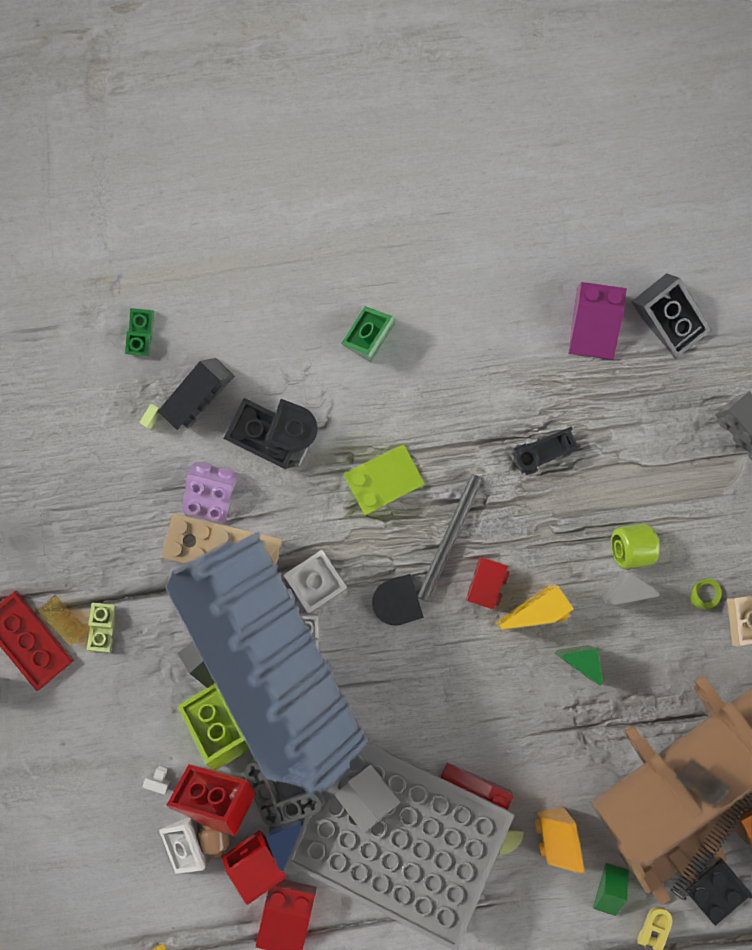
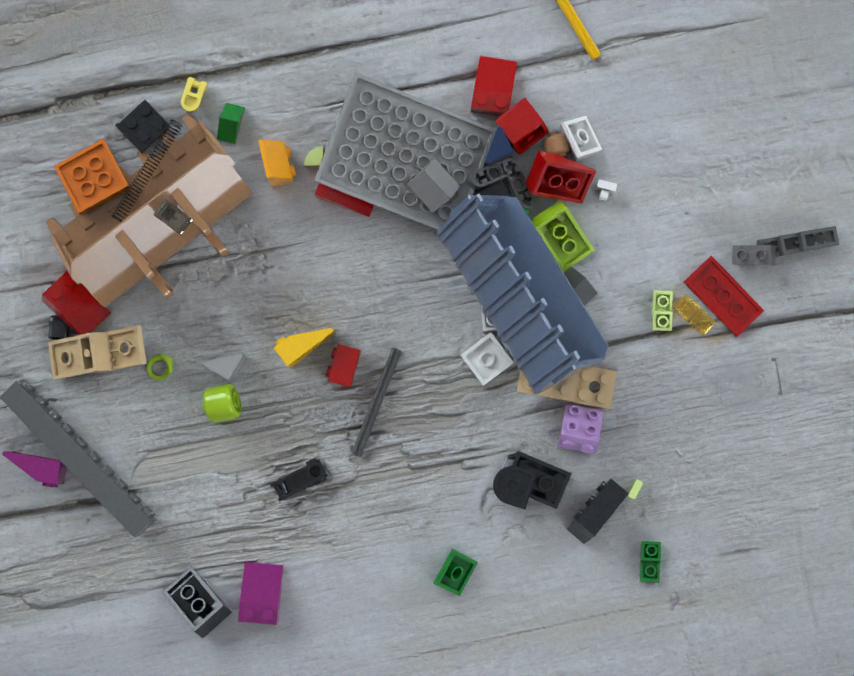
camera: 175 degrees left, 0 degrees up
lime slope [343,444,425,516] -> none
black tile [372,574,424,626] -> none
green slope [554,645,603,686] -> none

